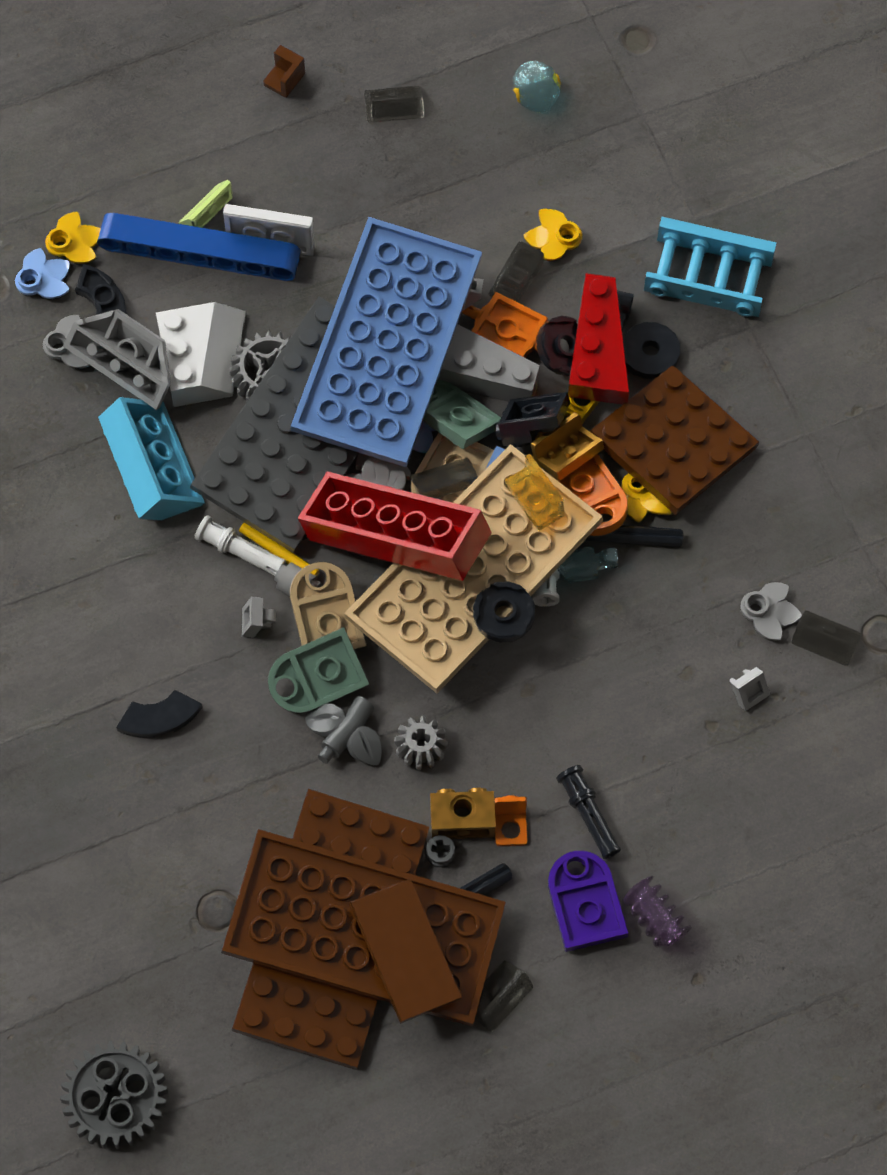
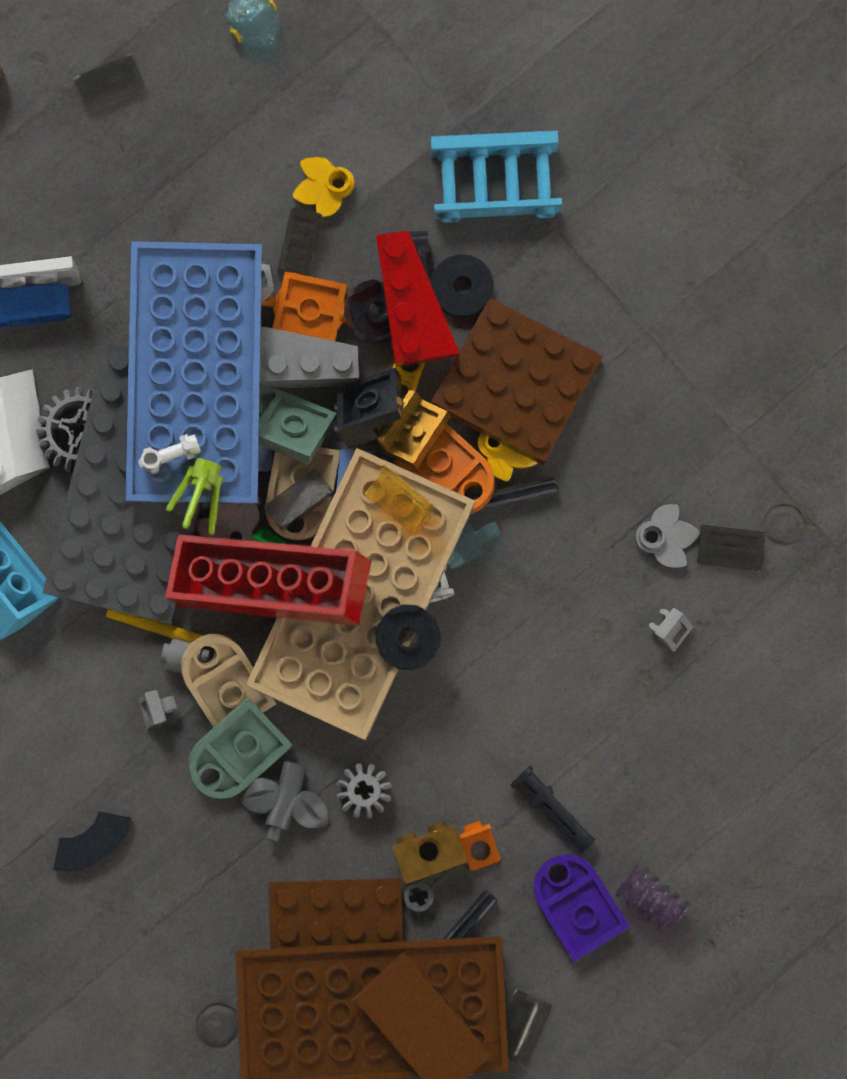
camera: 20 degrees left, 15 degrees up
white pin [195,515,286,576] -> none
none -> white bar [138,434,201,474]
none -> lime plant [166,458,224,535]

